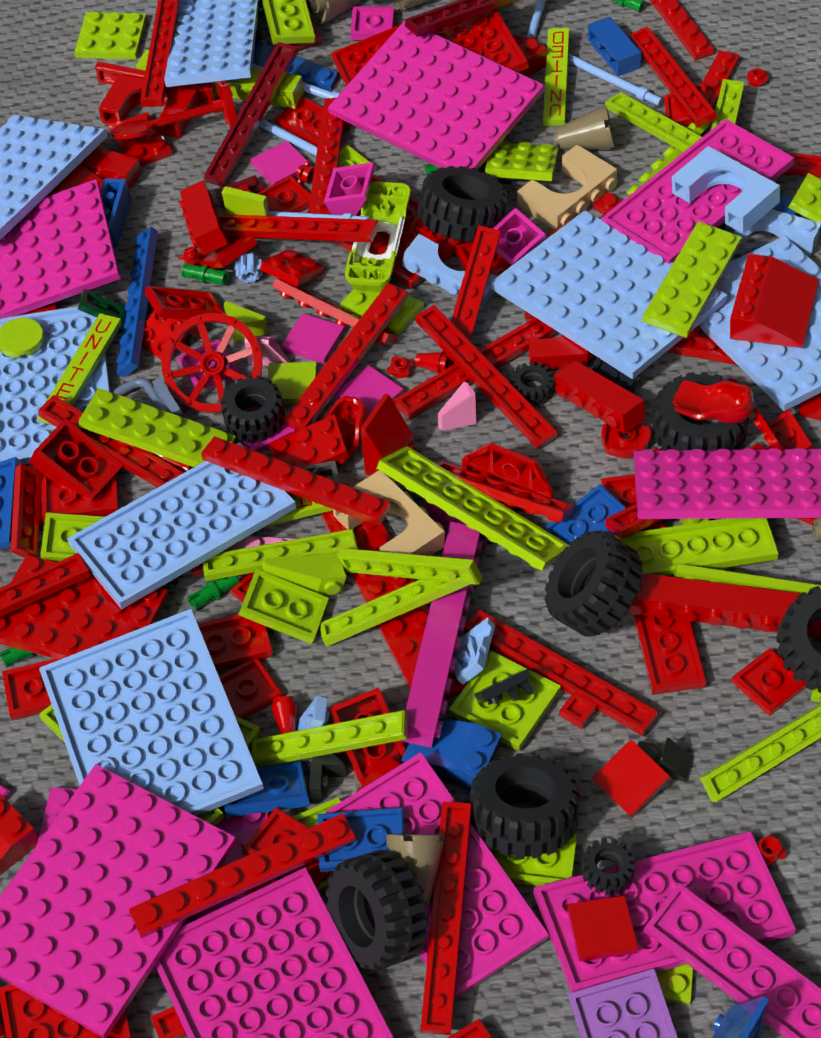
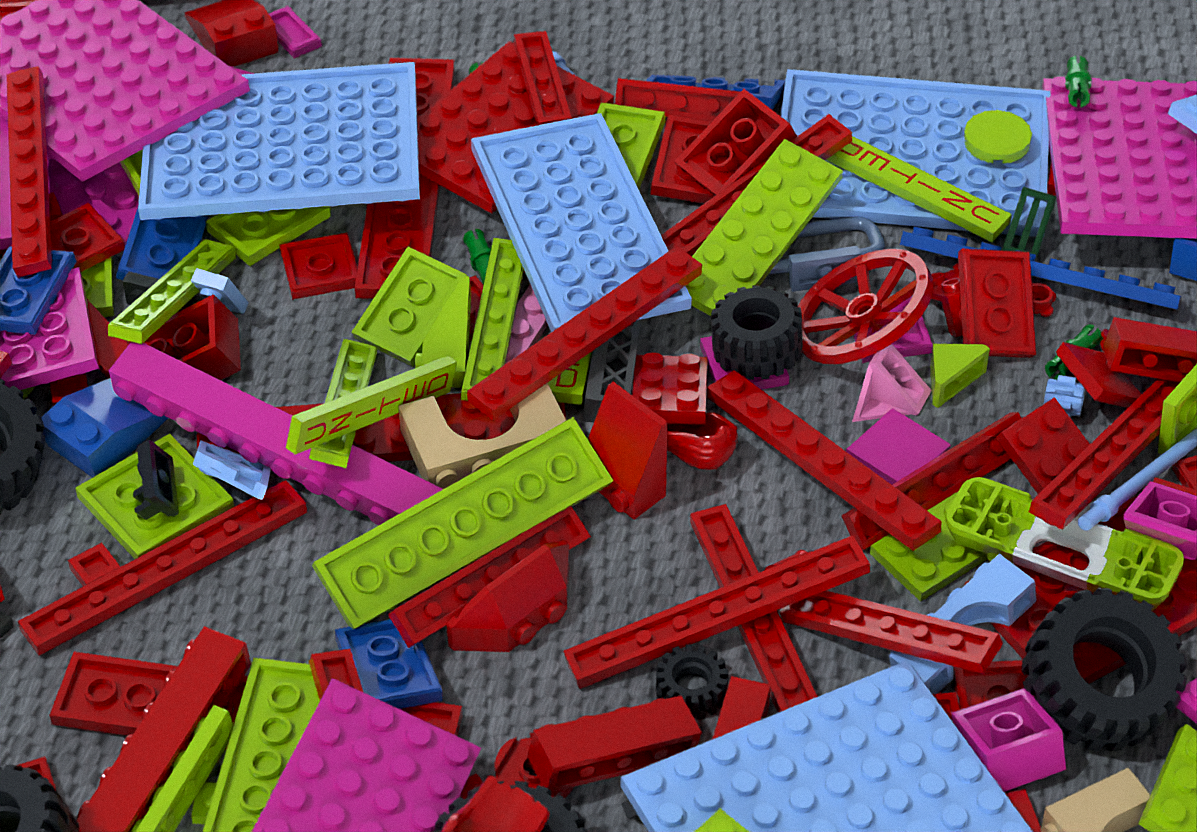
camera: 105 degrees right, 5 degrees down
lime tile [268,362,317,404] -> none
red cone [271,696,298,734] -> none
dark pink tile [336,365,404,415] -> none
red plate [387,356,414,379] -> none
bright pink slope [438,382,476,430] -> none
black tyre [545,530,643,636] -> none

